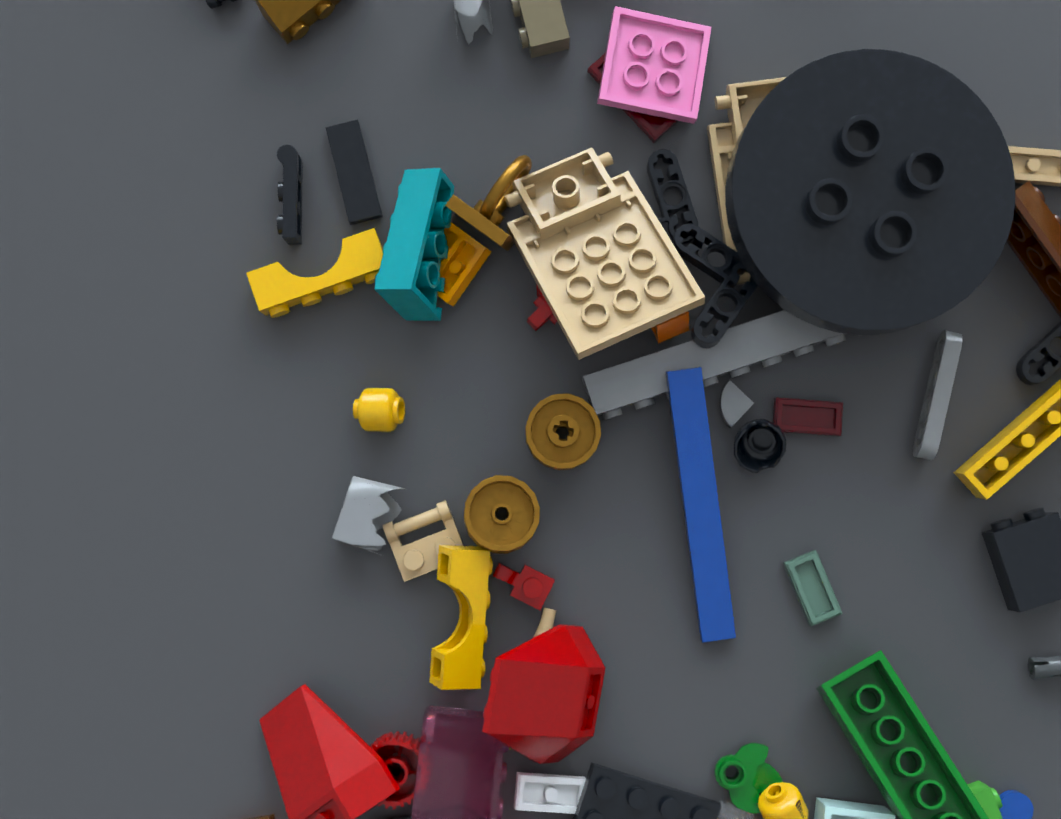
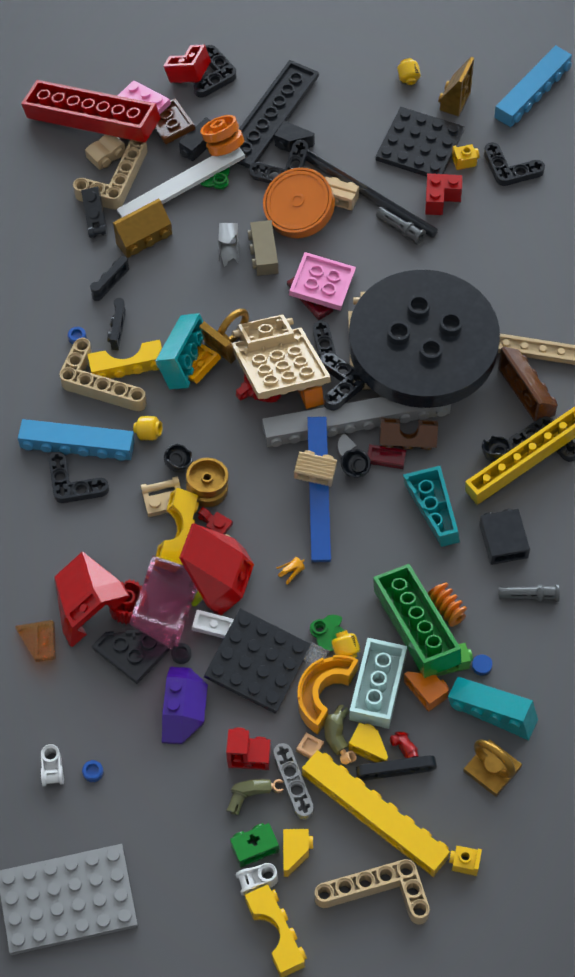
camera: 10 degrees right, 25 degrees down
black tile [326,119,383,225] -> none
light grey piece [332,476,405,556] -> none
pearl gold wheel [526,393,601,470] -> none
sand green tile [783,550,843,626] -> none
light grey beam [913,330,963,461] -> none
none -> dark azure brick [18,419,135,461]
none -> black beam [49,452,109,503]
none -> tan beam [59,338,147,411]
none -> blue tile [68,327,87,344]
none -> black plate [90,256,129,301]
none -> black hair [164,444,193,472]
none -> light orange piece [276,557,305,584]
none -> tan brick [294,450,337,487]
none -> reddish brown arch [379,418,438,450]
none -> teal wedge [403,466,460,547]
none -> orange piece [427,582,467,627]
none -> black hair [481,436,512,462]

